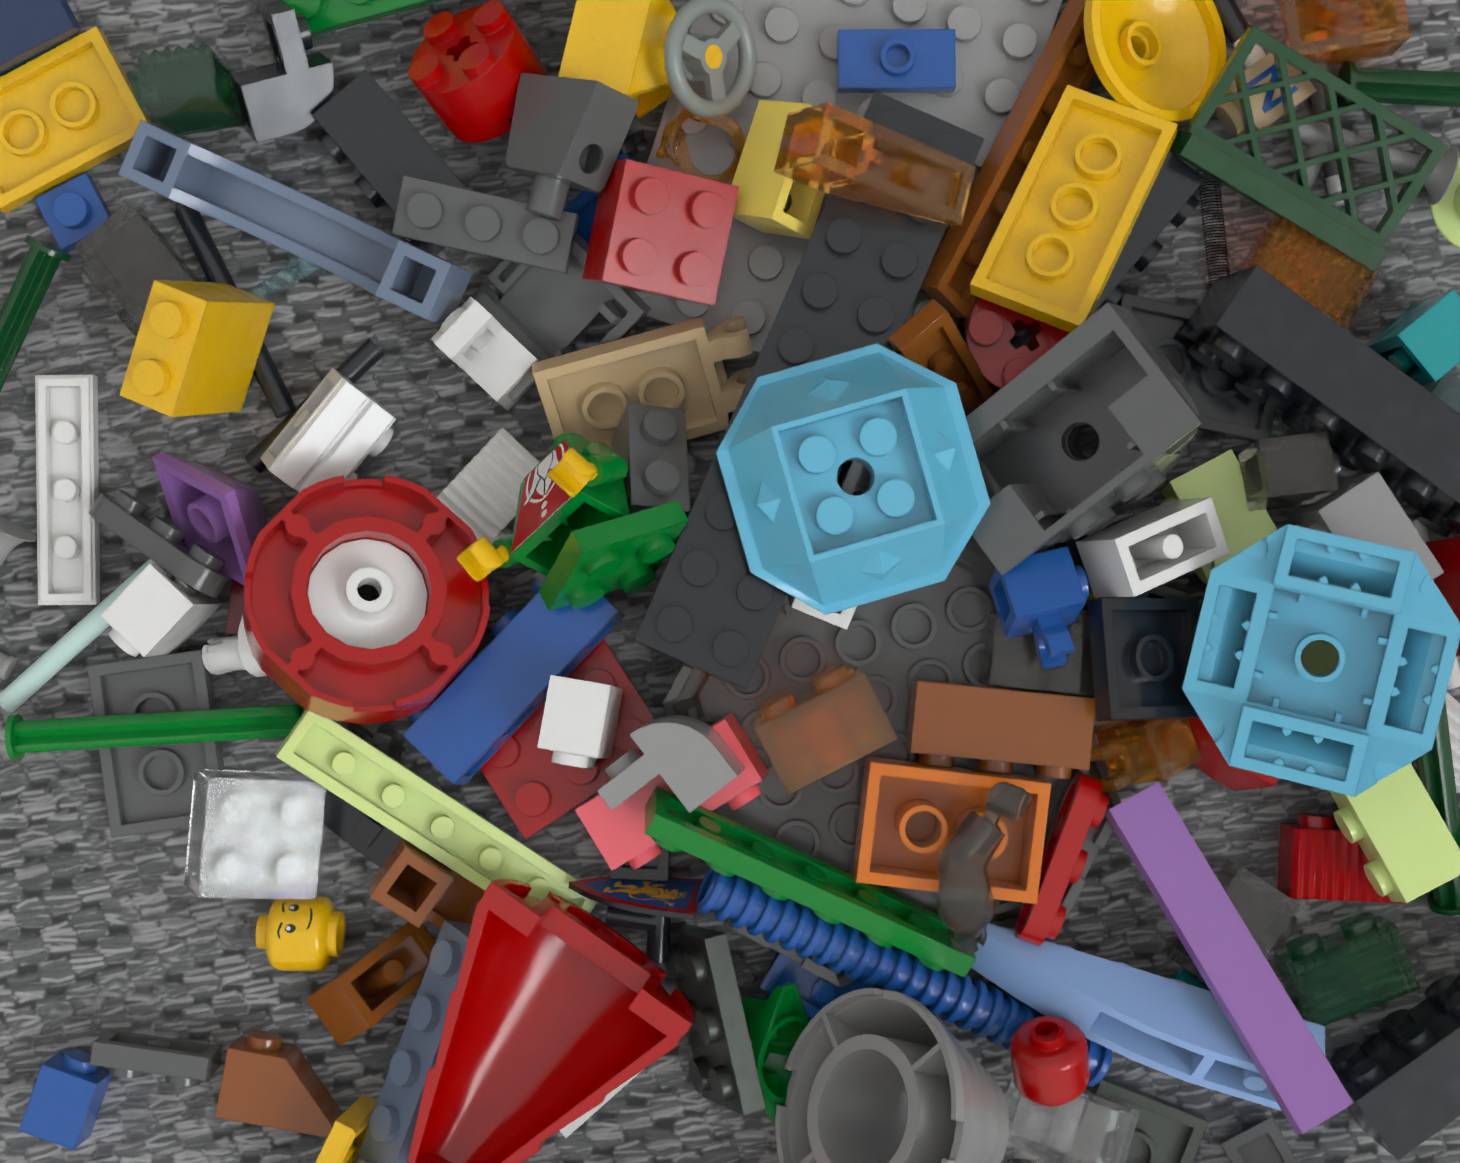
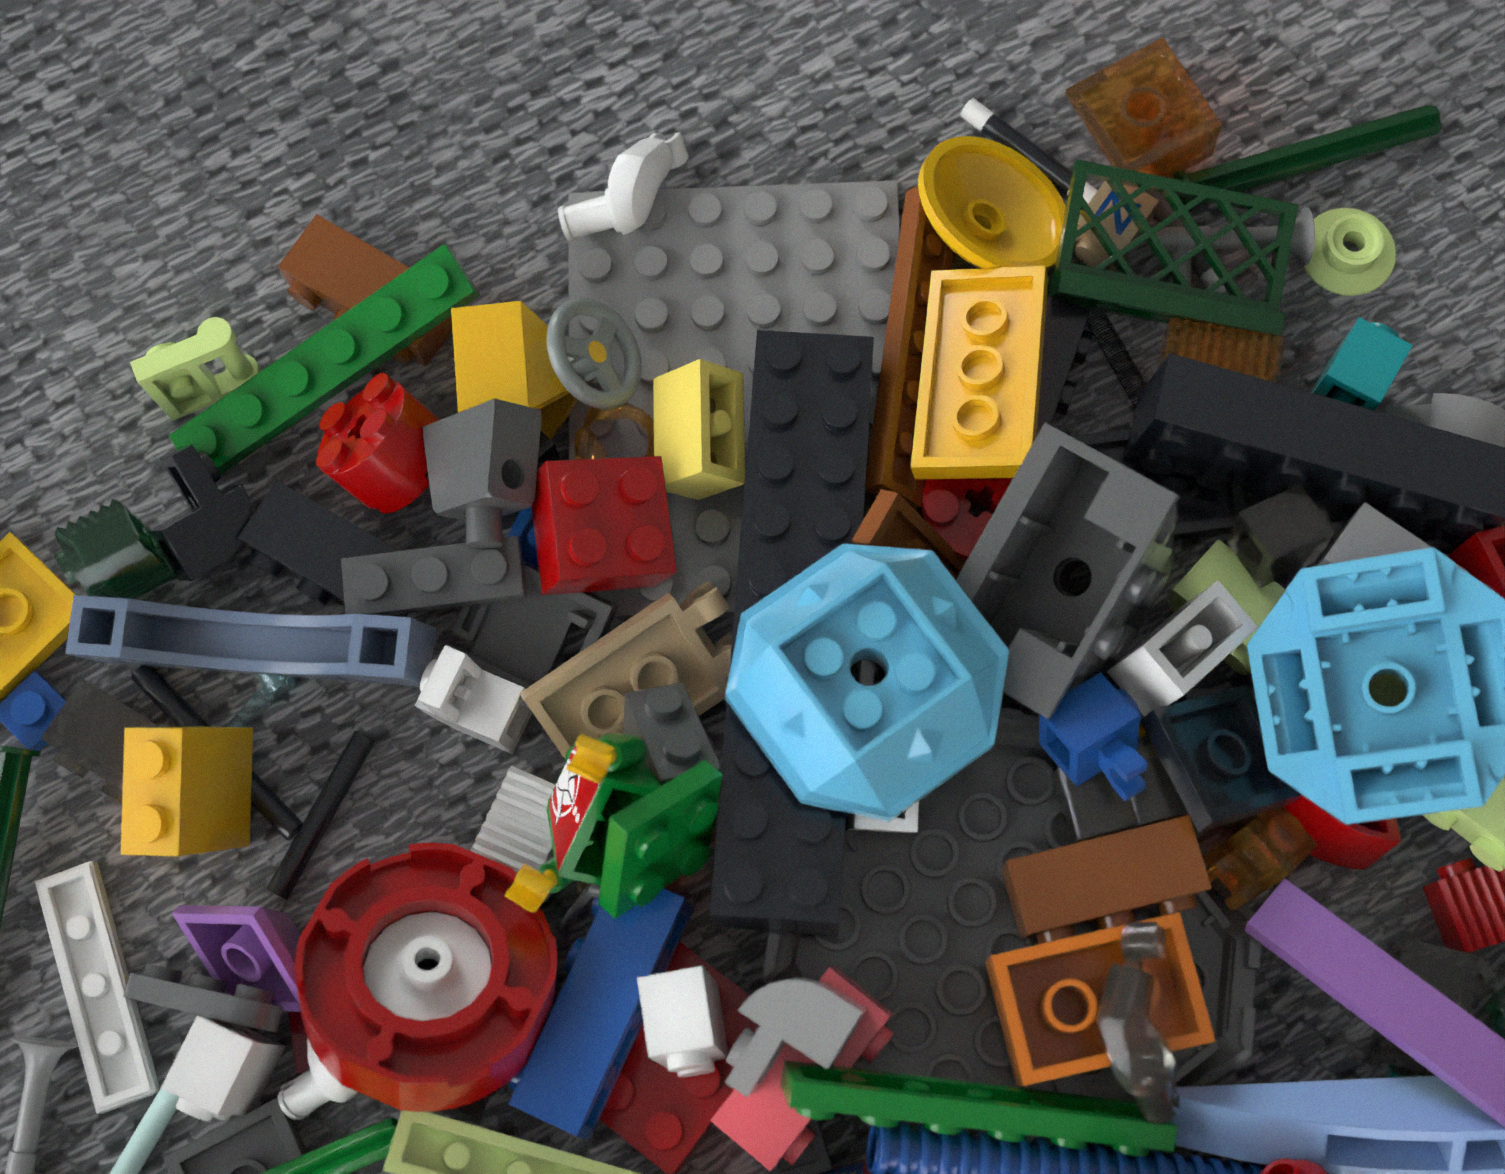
camera: 10 degrees left, 15 degrees down
white brick [260,368,396,493] -> none
clear orange brick [753,663,898,795] -> none
clear orange slope [774,102,976,226] -> none
blue plate [837,29,956,93] -> none
red plate [1014,771,1109,947] -> none

